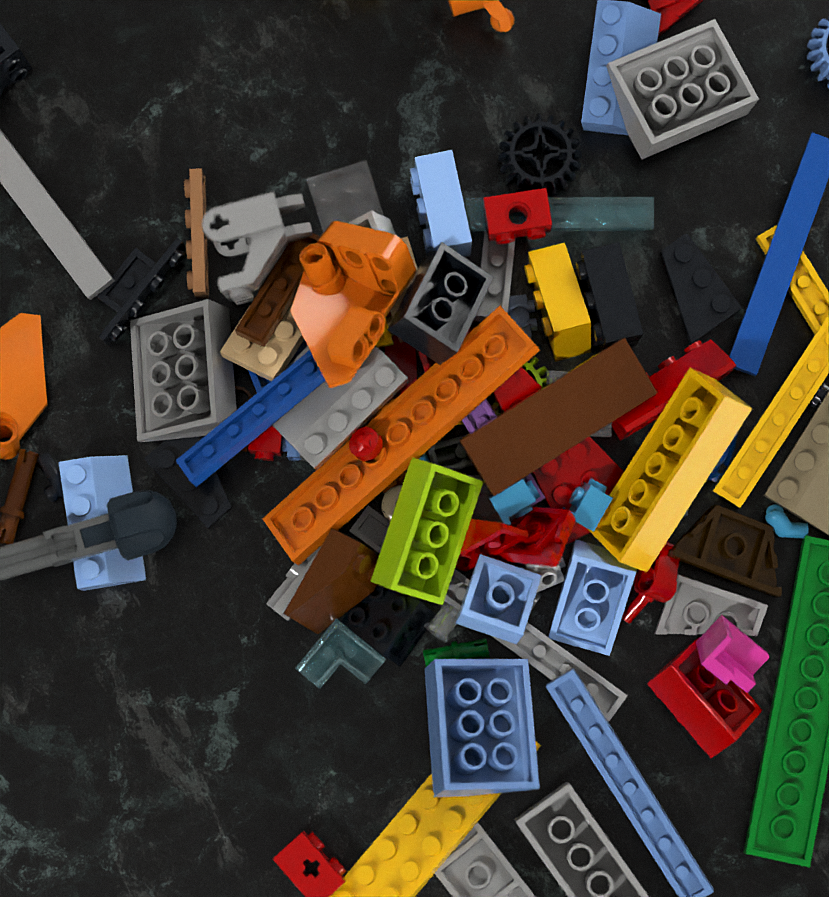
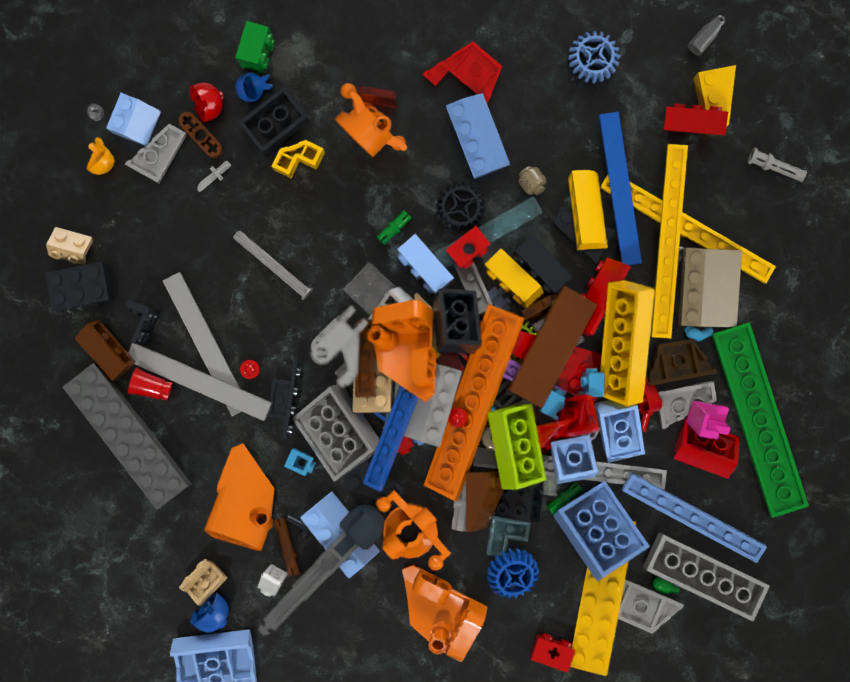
camera: 30 degrees left, 5 degrees up
medium nougat plate [184,168,209,299] -> none
light grey slope [607,19,759,159] -> none
none -> light grey tile [163,272,242,416]
none -> light grey axle [233,231,313,300]
none -> red tile [240,360,260,379]
none -> dark azure brick [284,448,316,476]
none -> green pin [376,210,412,245]
none -> orange piece [376,490,451,571]
none -> orange panel [402,565,488,662]
none -> blue gear [487,548,539,599]
none -> dark tan head [518,166,547,195]
none -> reddish brown piece [521,294,557,322]
none -> yellow brick [568,170,608,250]
none -> green cylinder [653,576,680,595]

